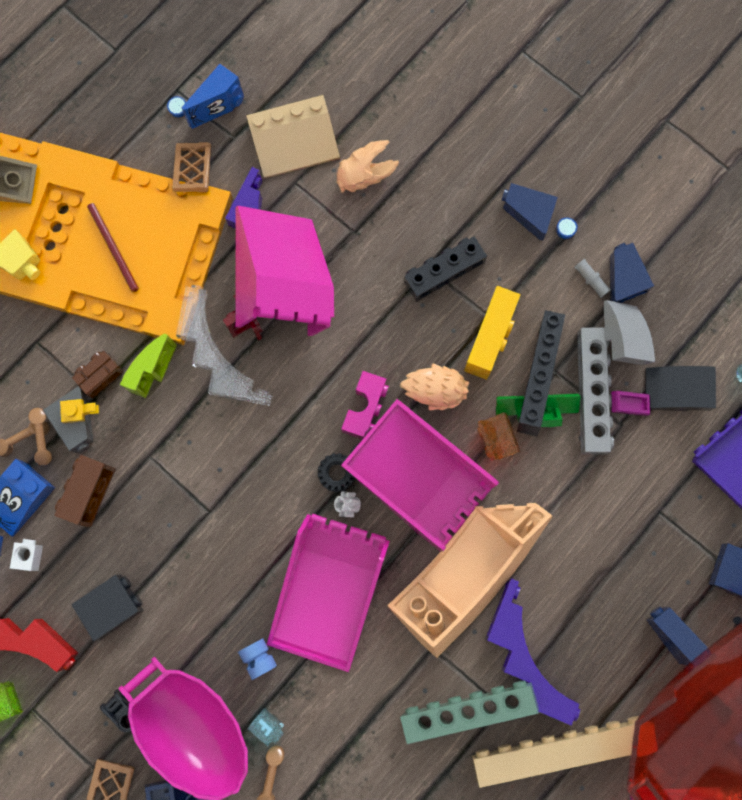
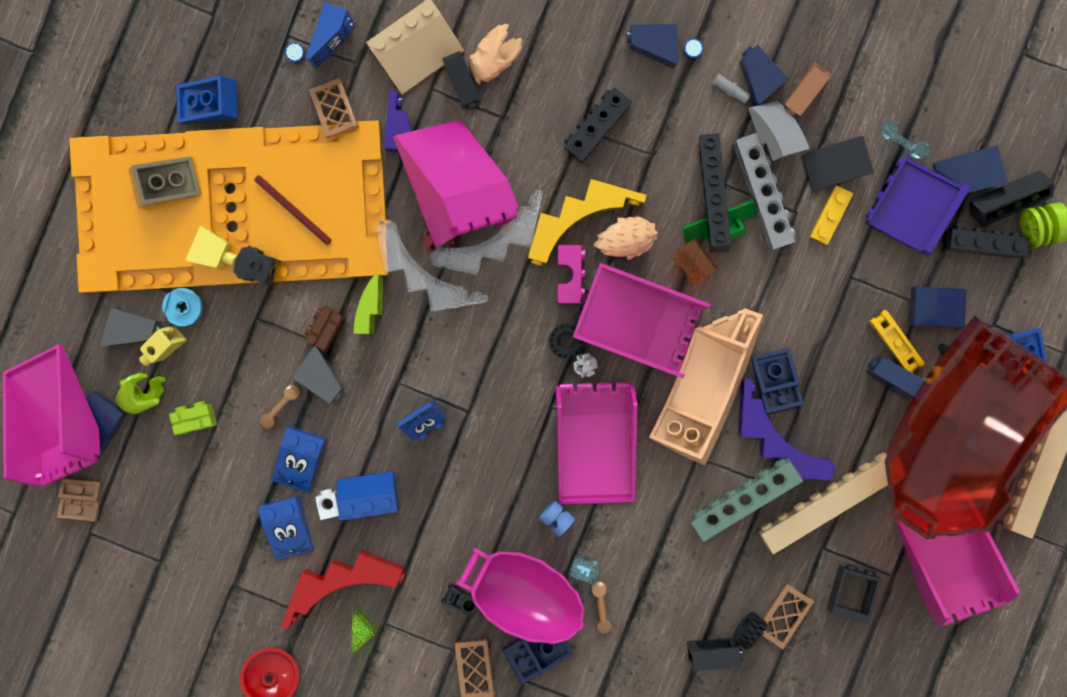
camera: 25 degrees left, 10 degrees up
medium nougat bar [28,408,52,466] -> none
reddish brown brick [54,455,116,527] -> none
yellow plate [60,399,99,423] -> none
black brick [71,575,144,641] -> none
yellow brick [464,286,521,380] -> none
magenta tile [611,391,650,416] -> none
none -> blue slope [176,75,238,124]
none -> black piece [233,245,281,286]
none -> blue slope [337,471,400,521]
none -> blue slope [396,399,447,441]
none -> clear arch [430,189,543,276]
none -> black slope [442,51,481,110]
none -> yellow arch [528,179,646,266]
none -> dark blue slope [751,348,804,415]
none -> nougat slope [785,62,830,116]
none -> yellow plate [809,185,853,245]
none -> yellow plate [869,310,925,373]

